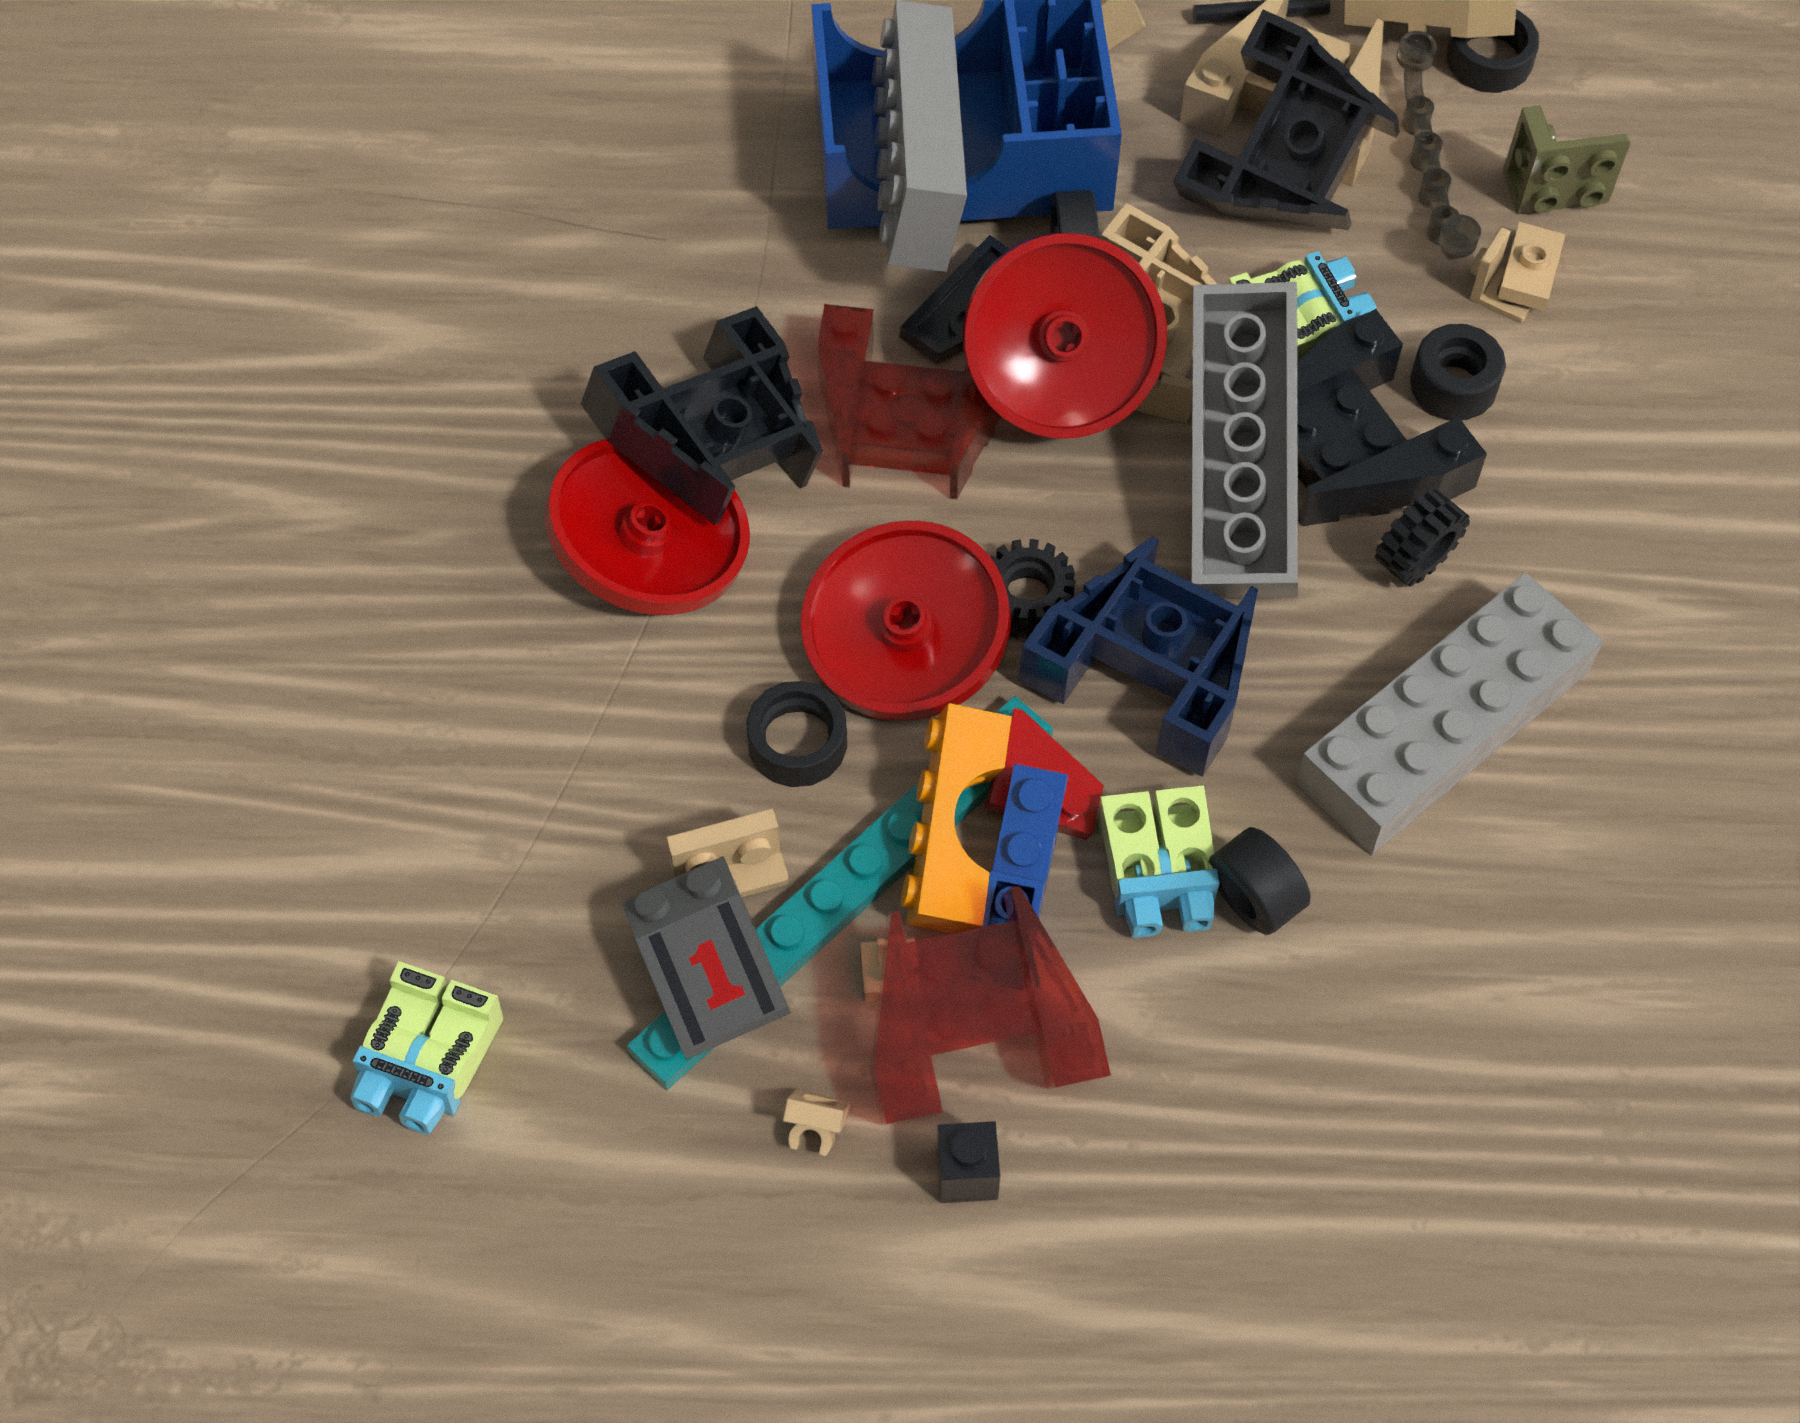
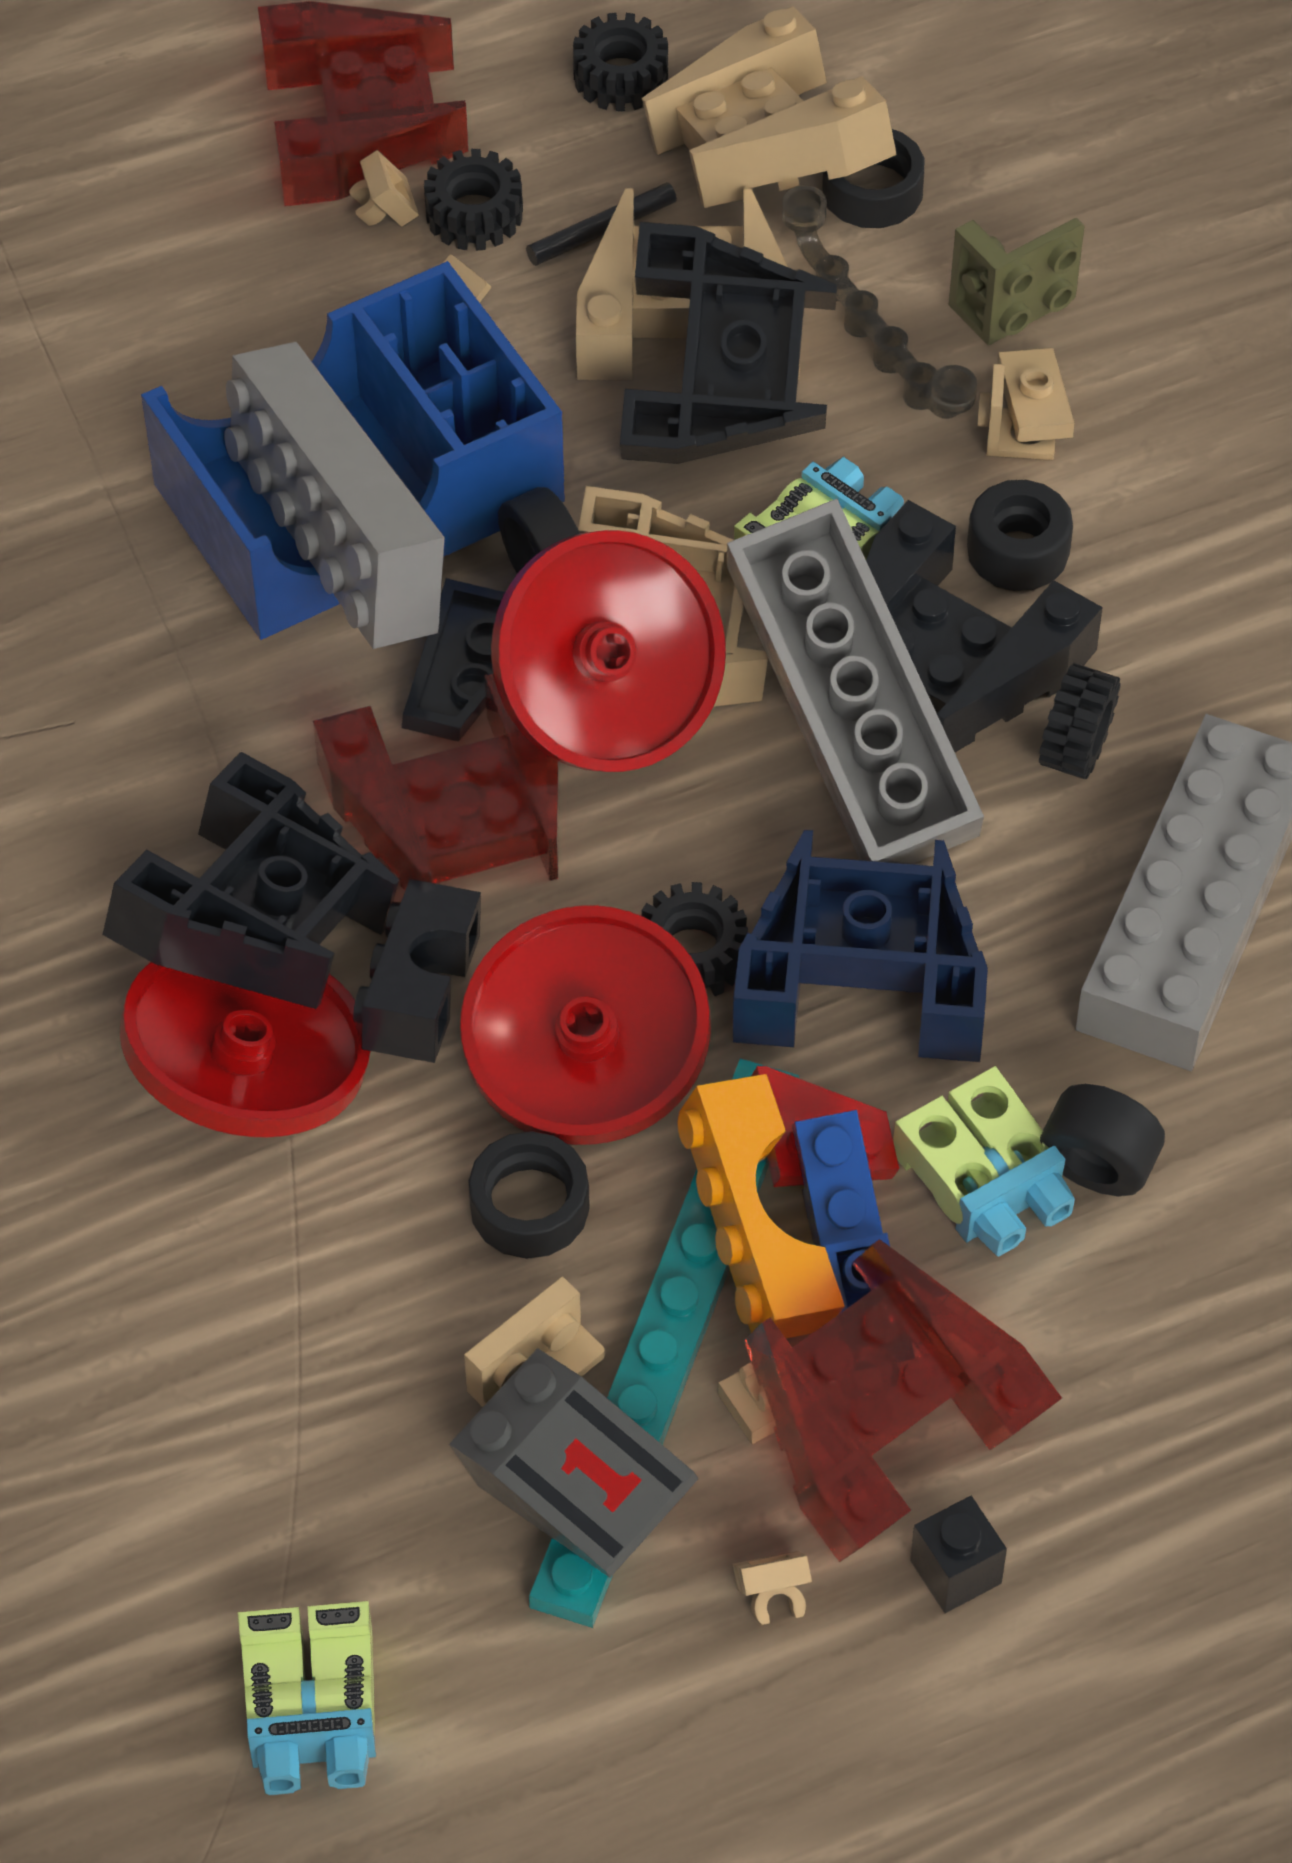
camera: 25 degrees left, 5 degrees down
none -> black arch [353,879,481,1063]

